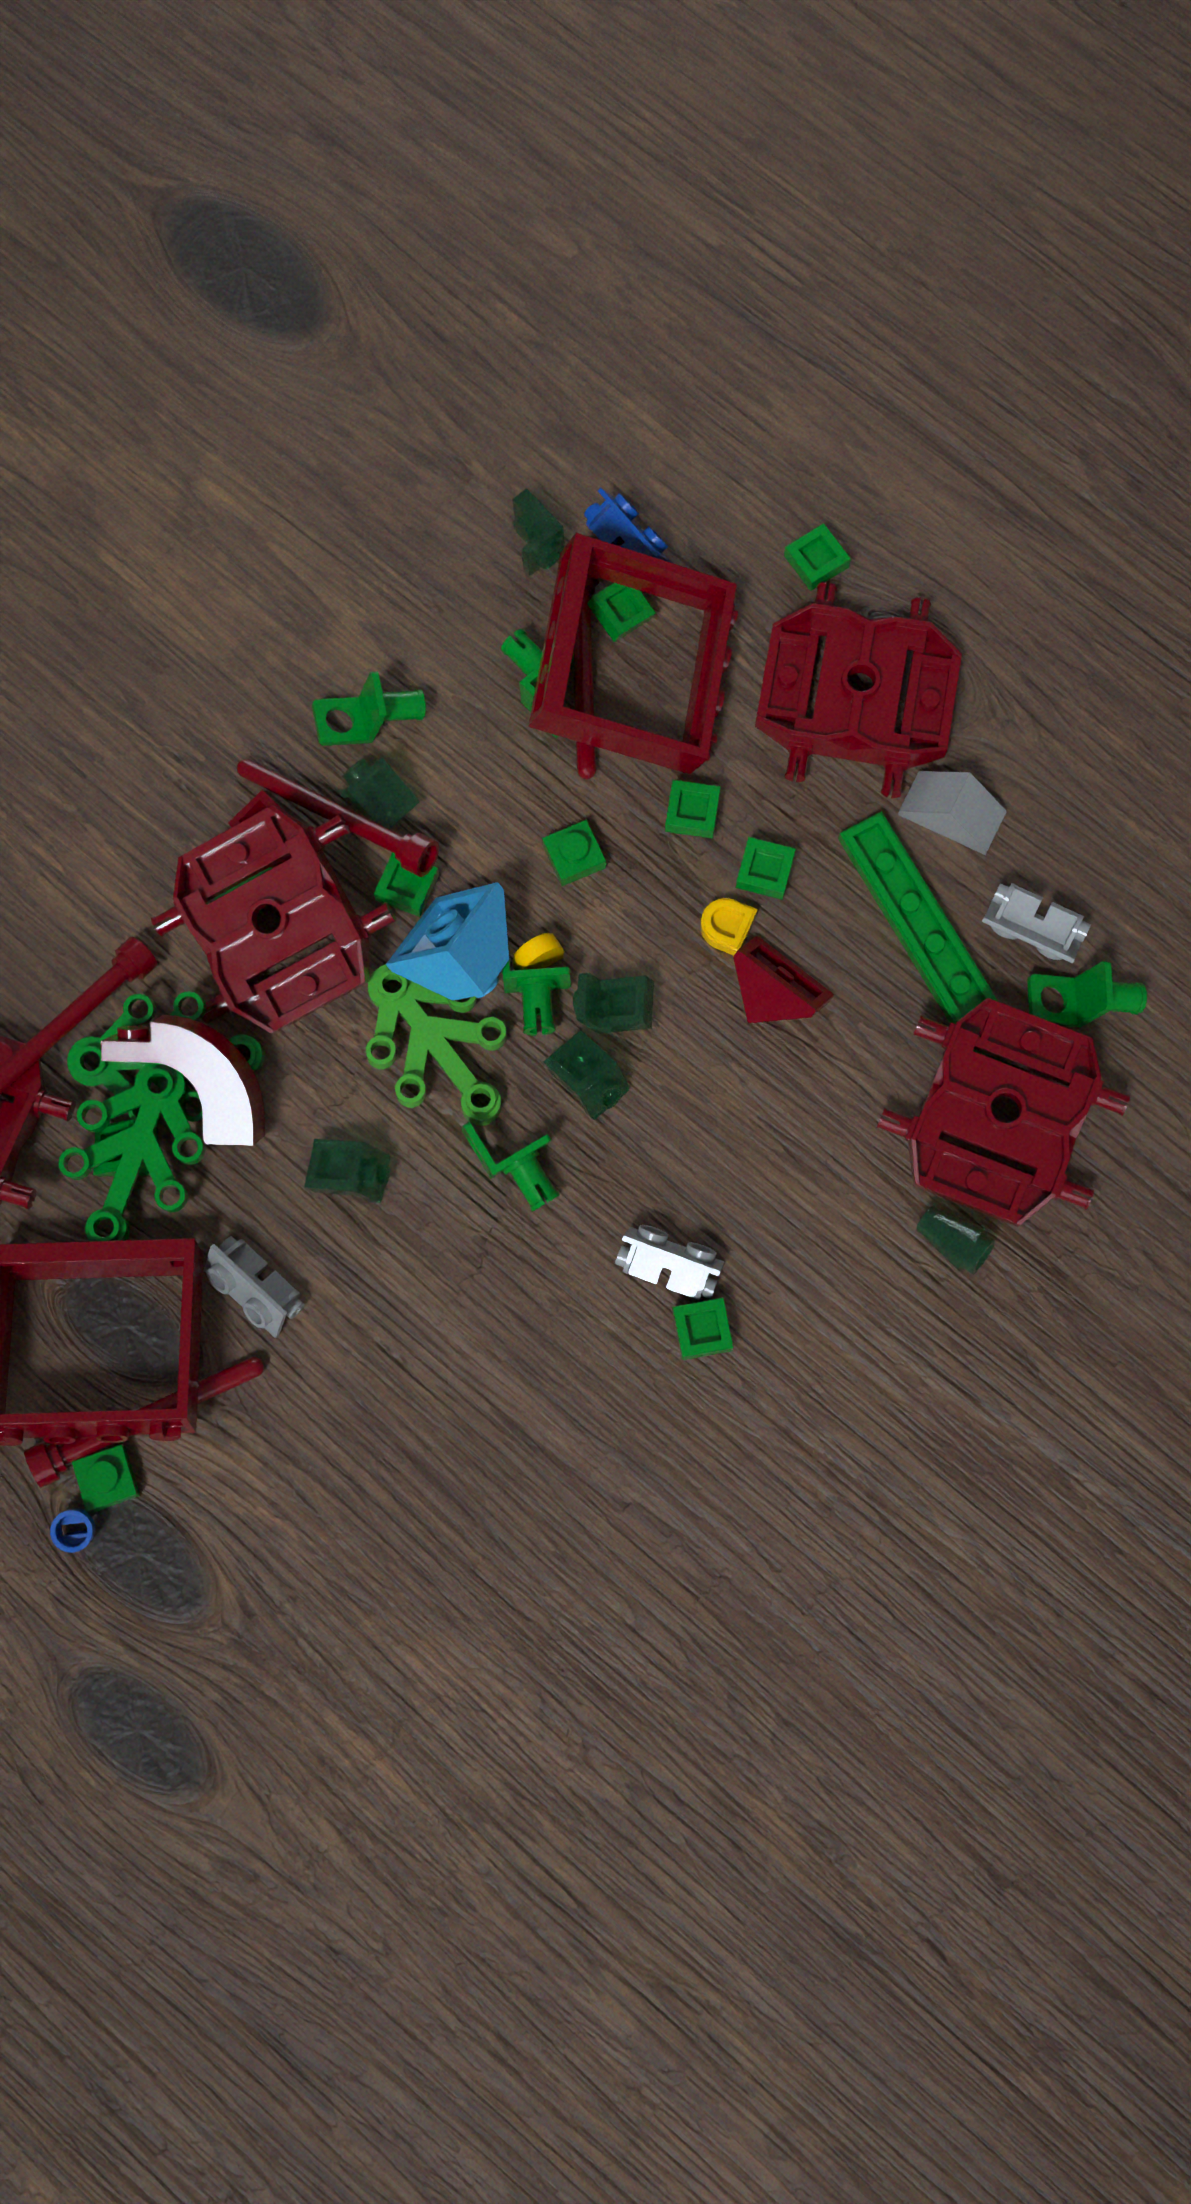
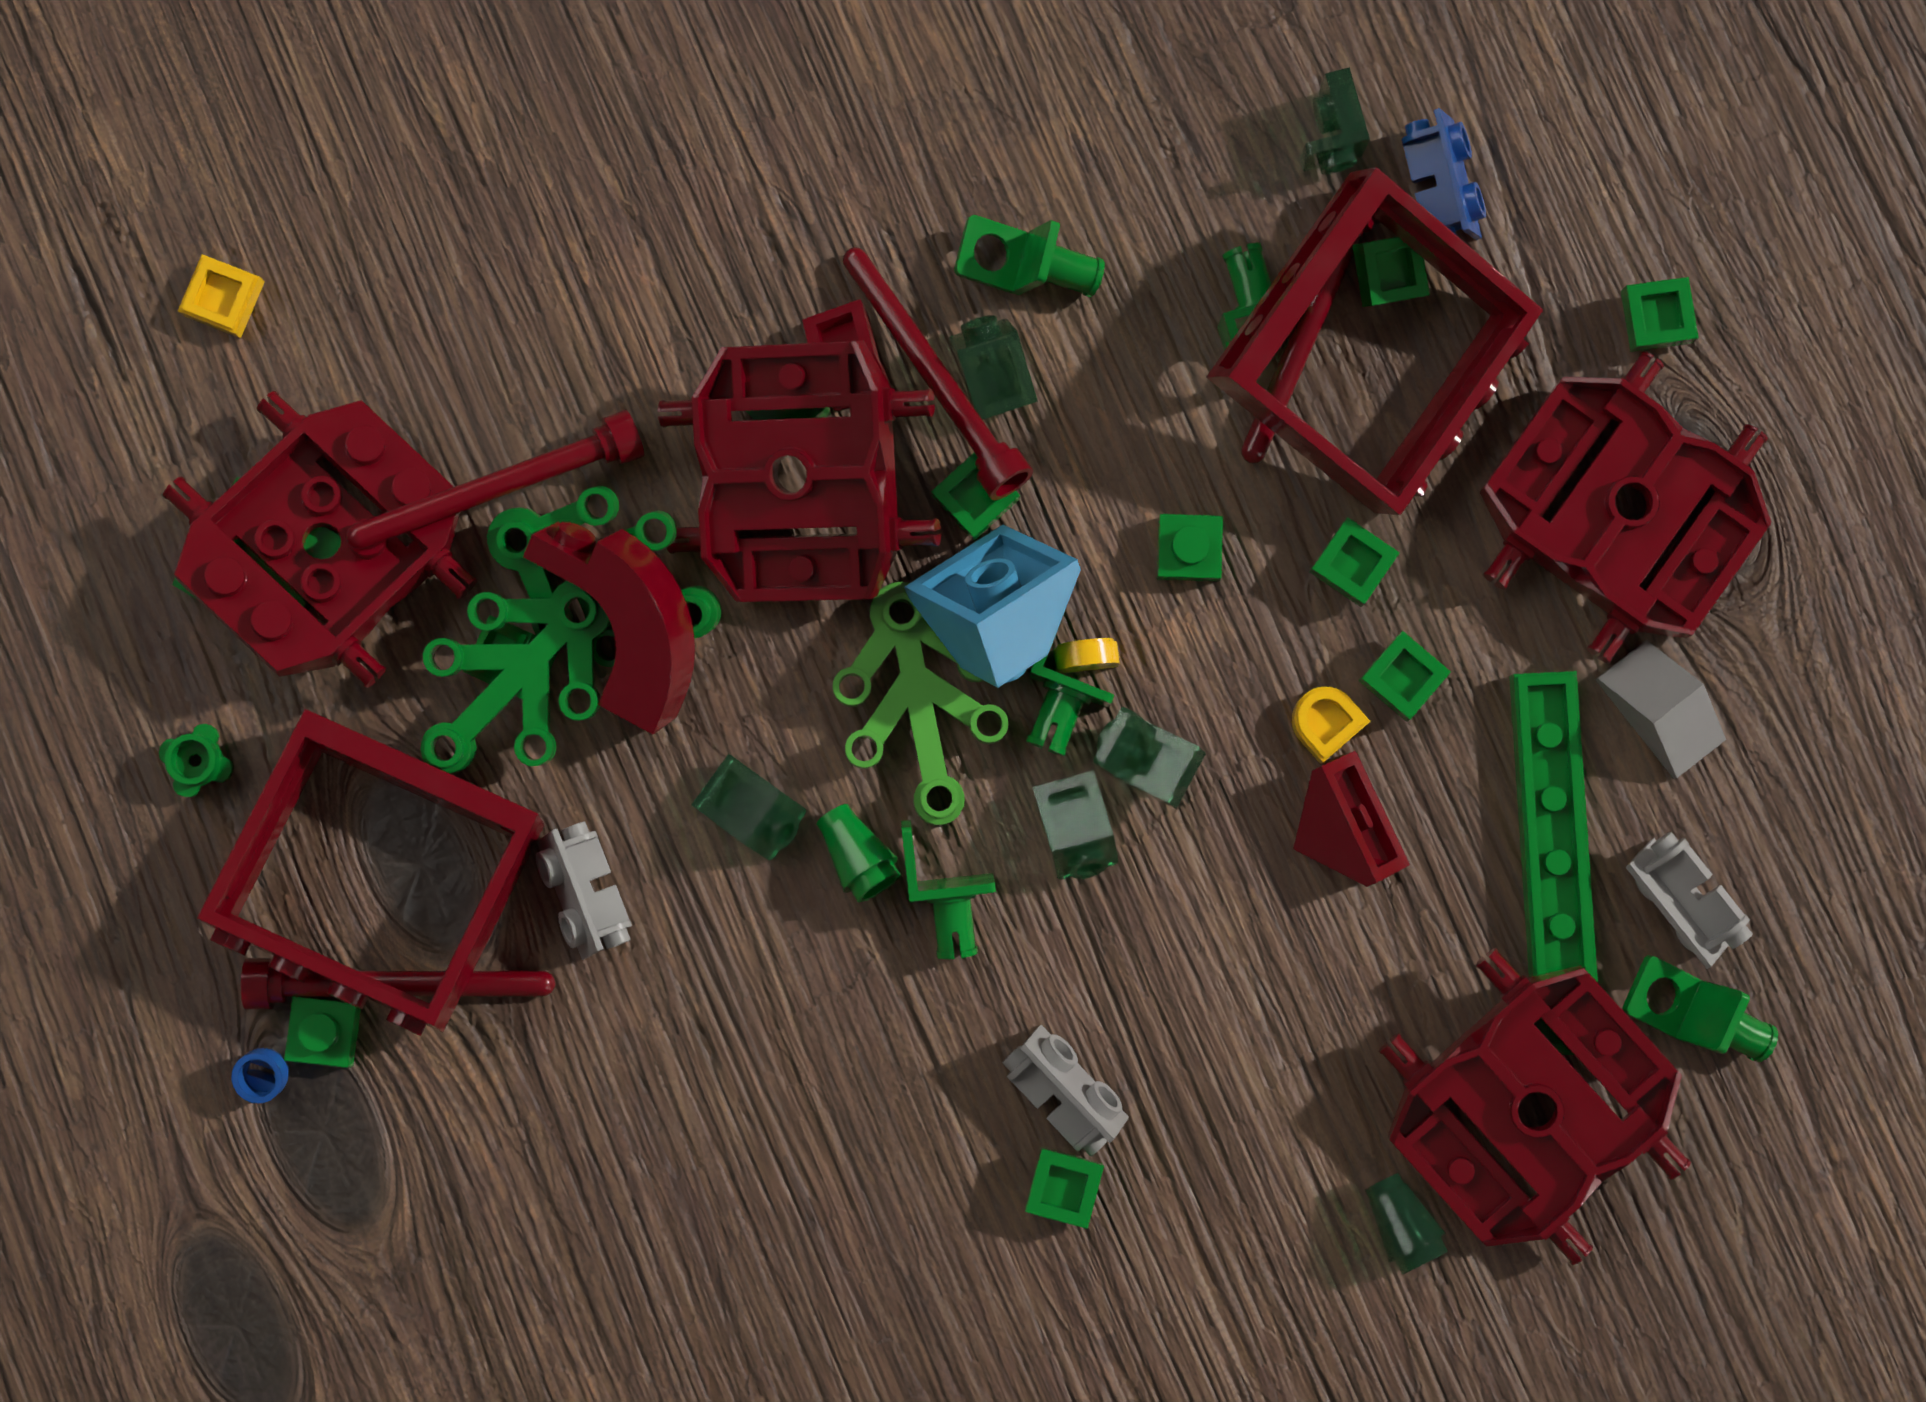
camera: 25 degrees right, 10 degrees up
none -> green cone [816,804,901,903]

